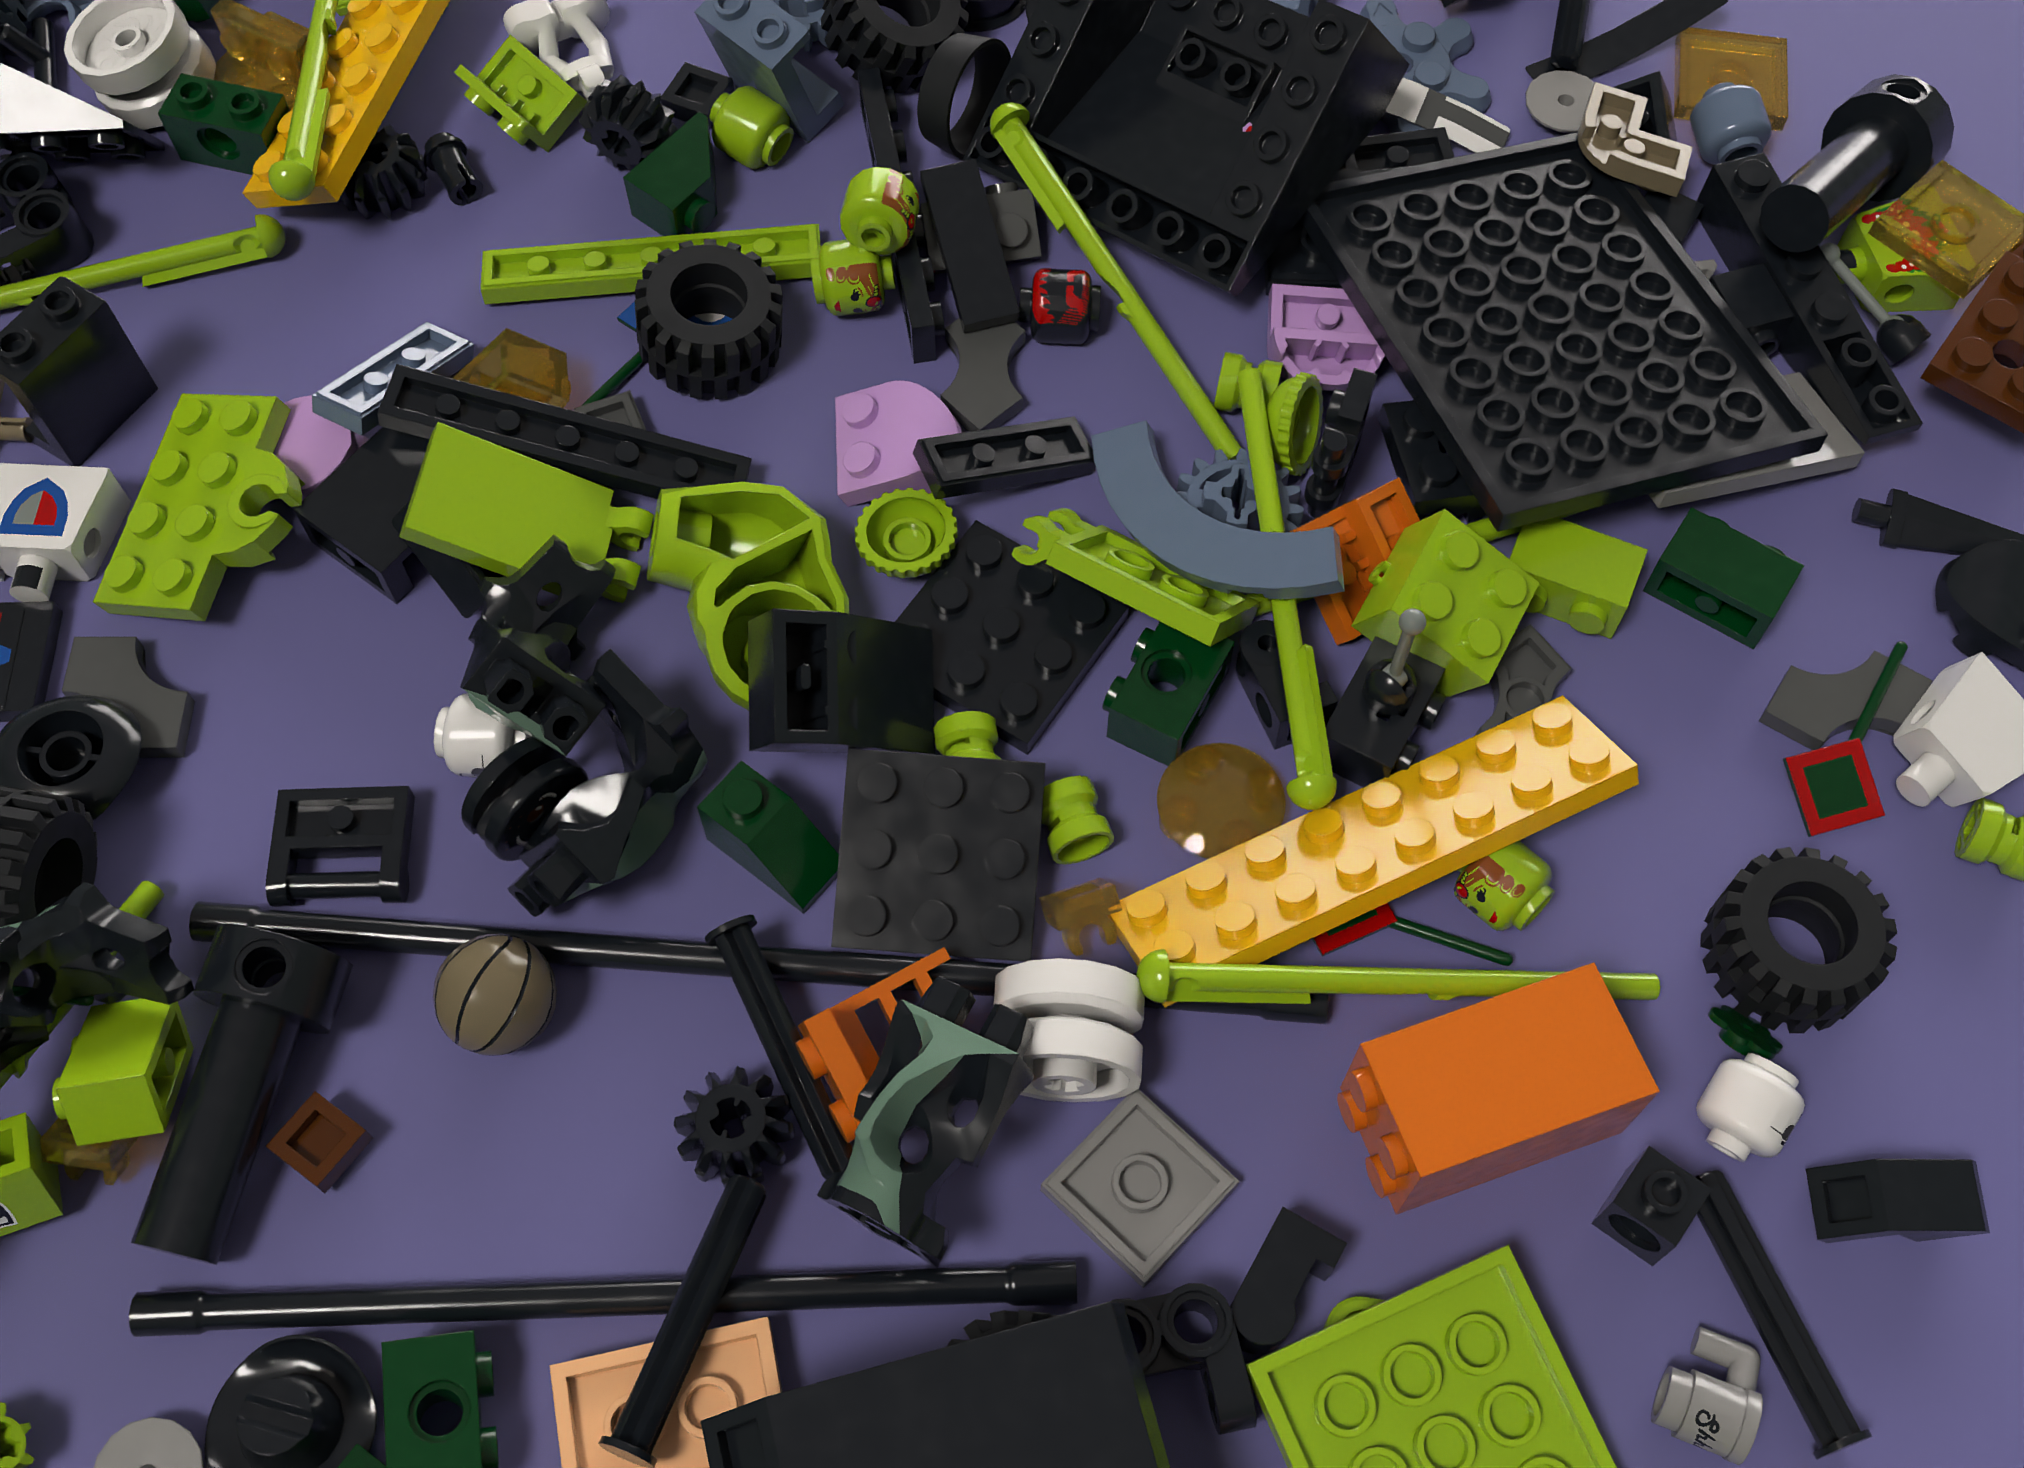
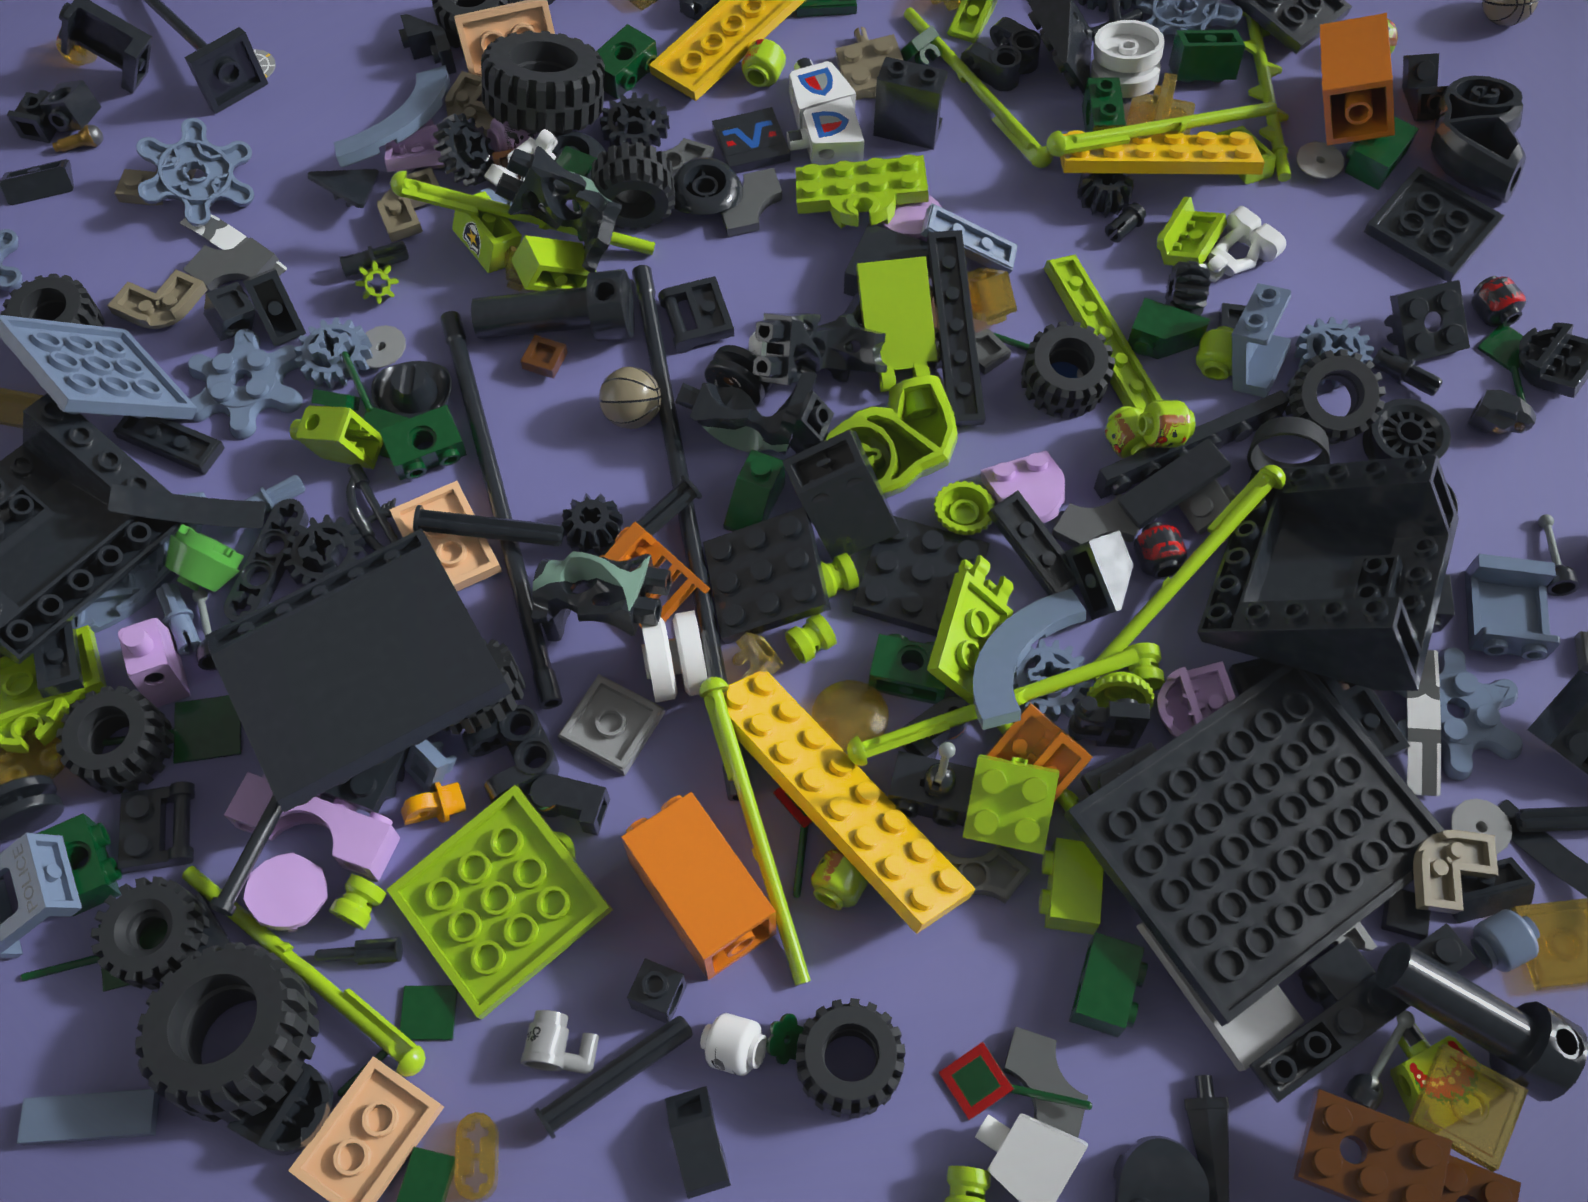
camera: 75 degrees right, 0 degrees up
none -> black slope [790,391,834,454]
none -> slope [1065,530,1133,620]

